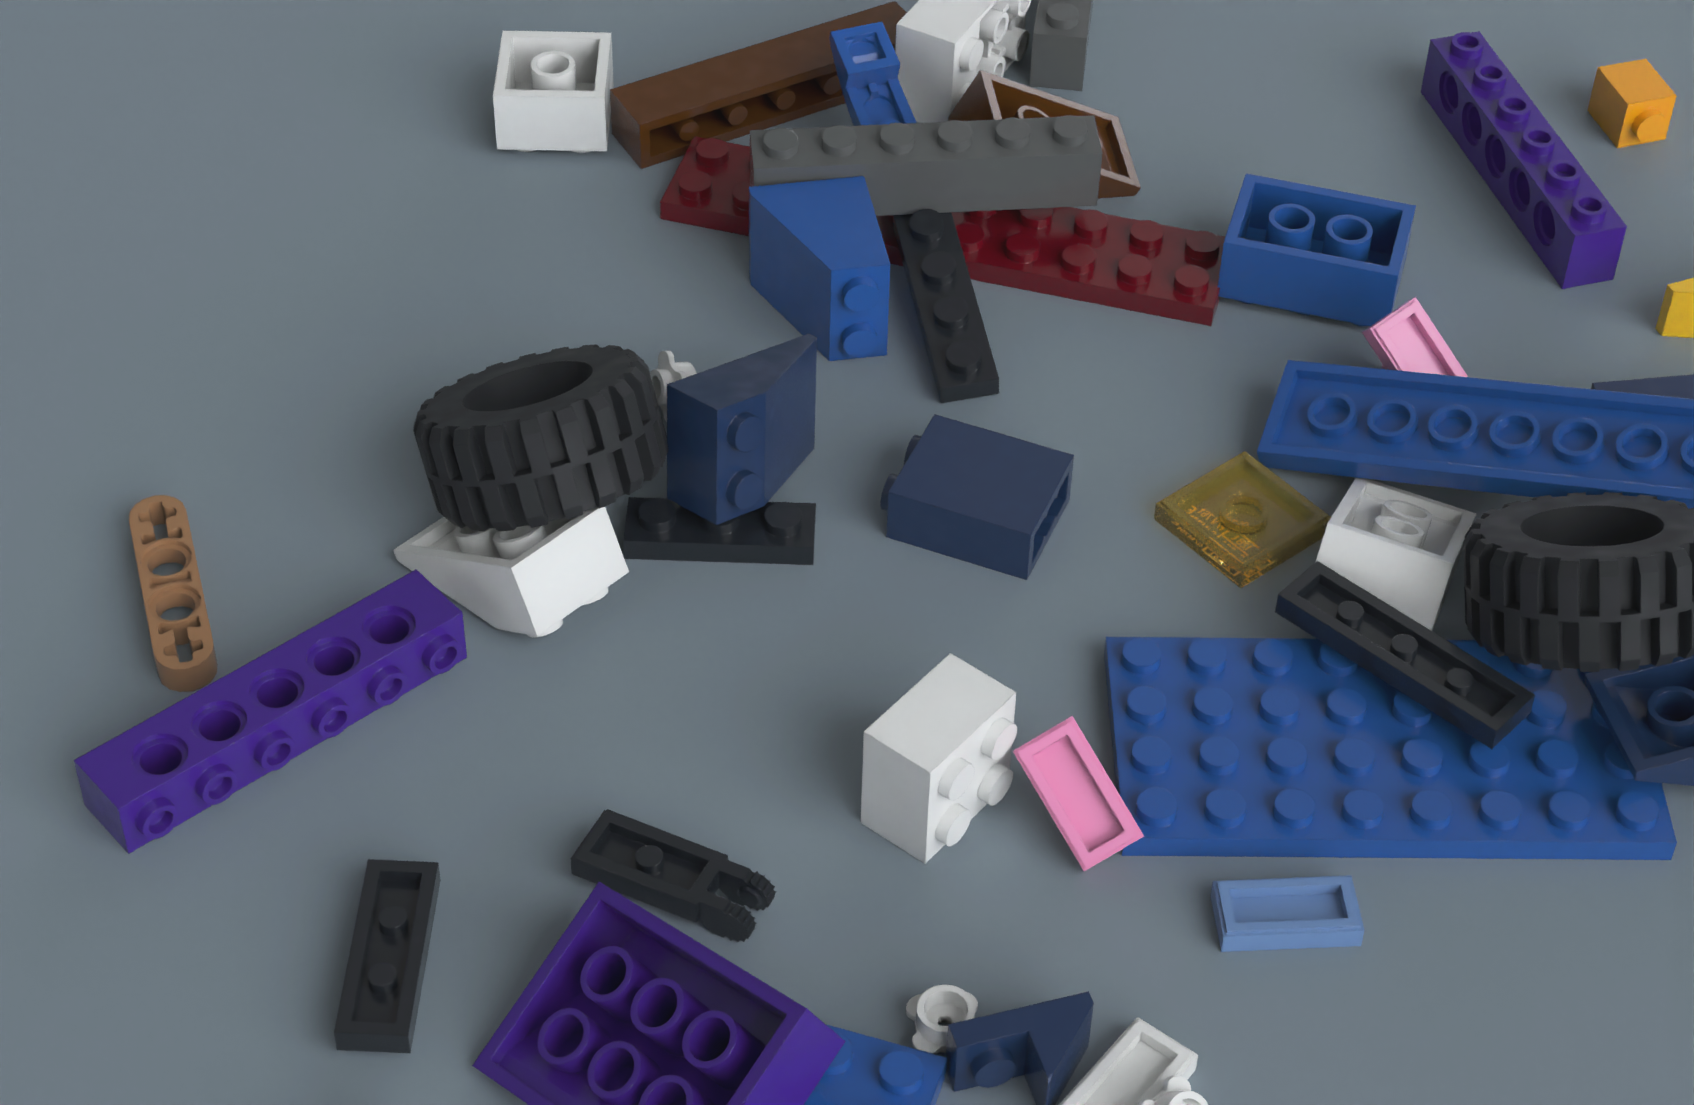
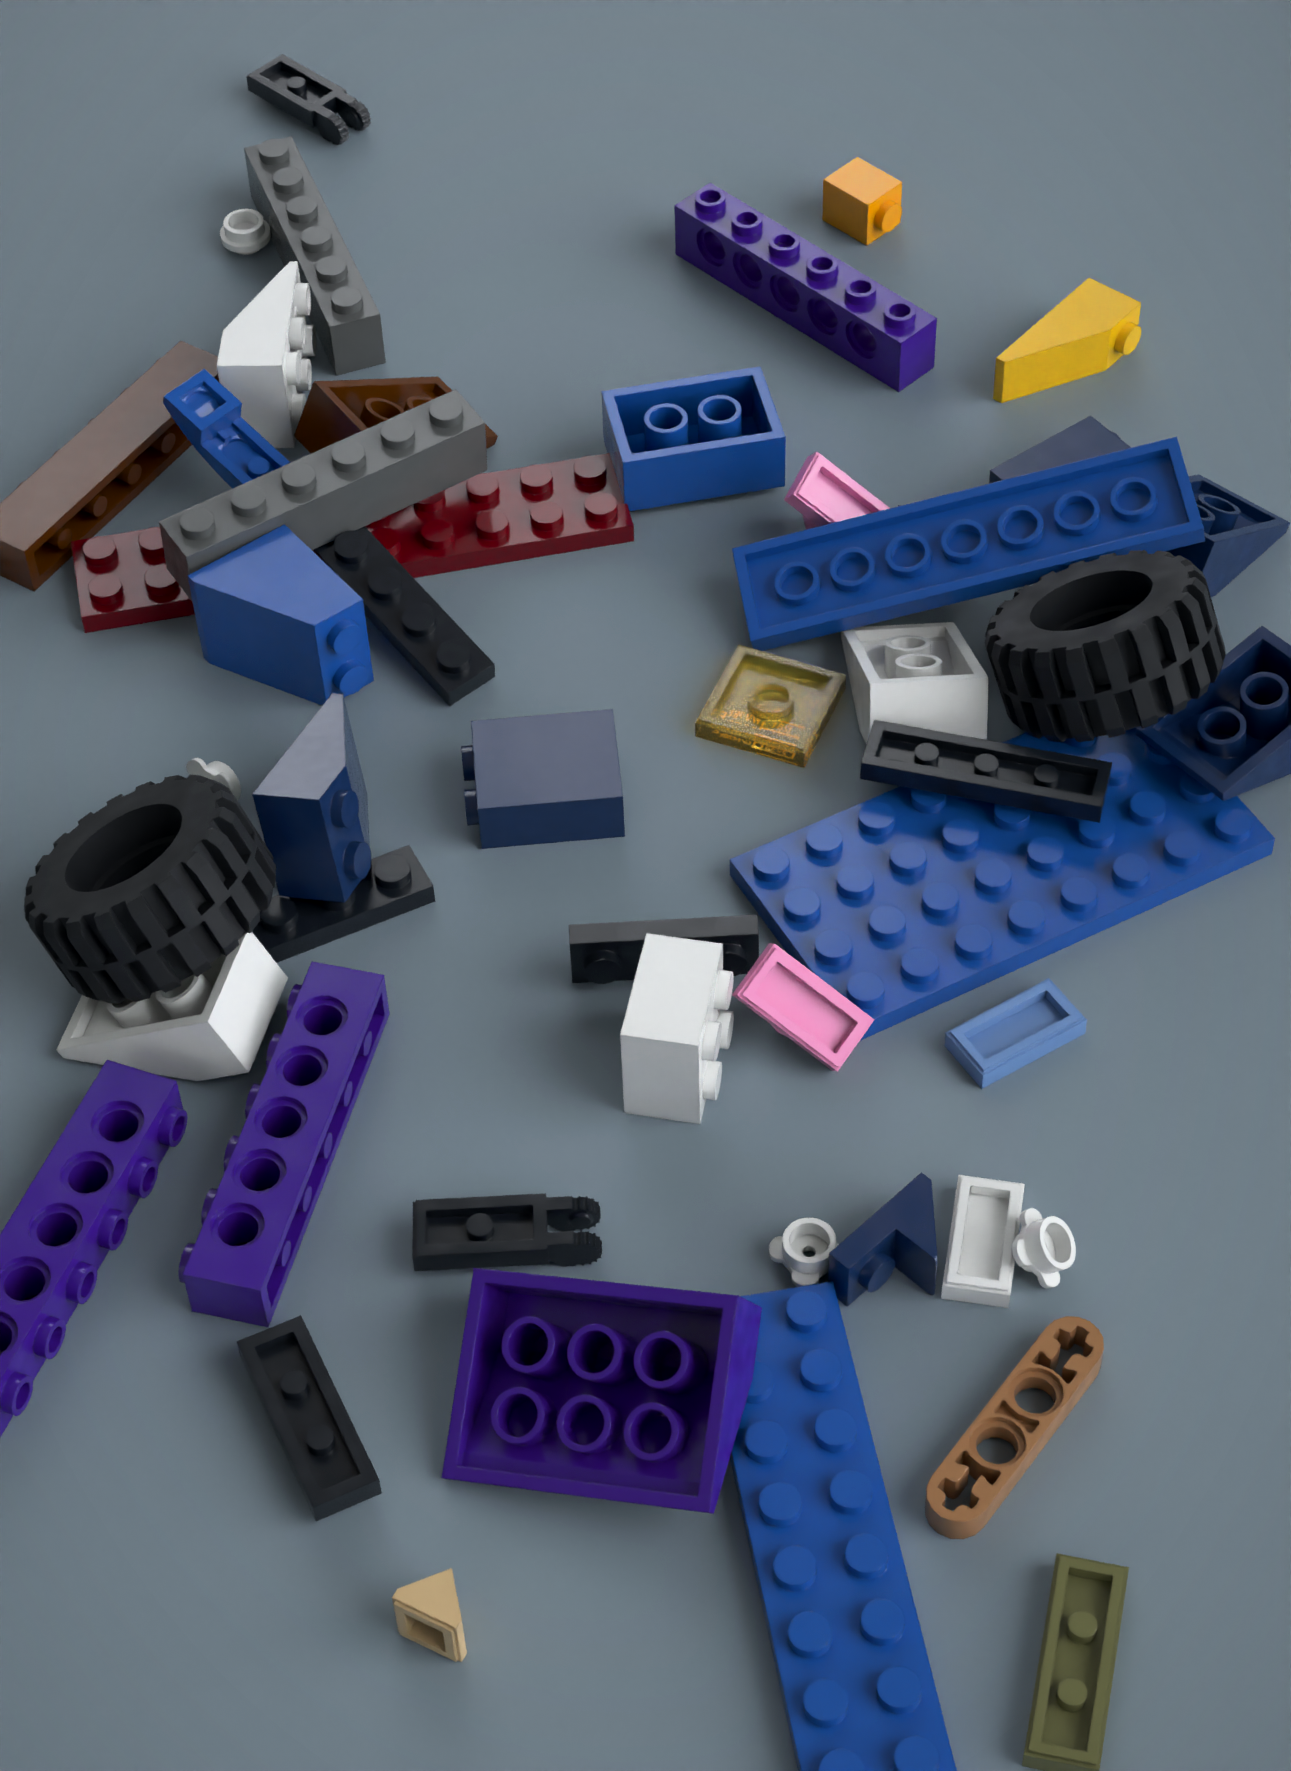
camera: 25 degrees left, 5 degrees up
none -> dark purple brick [178,961,390,1327]
none -> black plate [569,915,759,984]

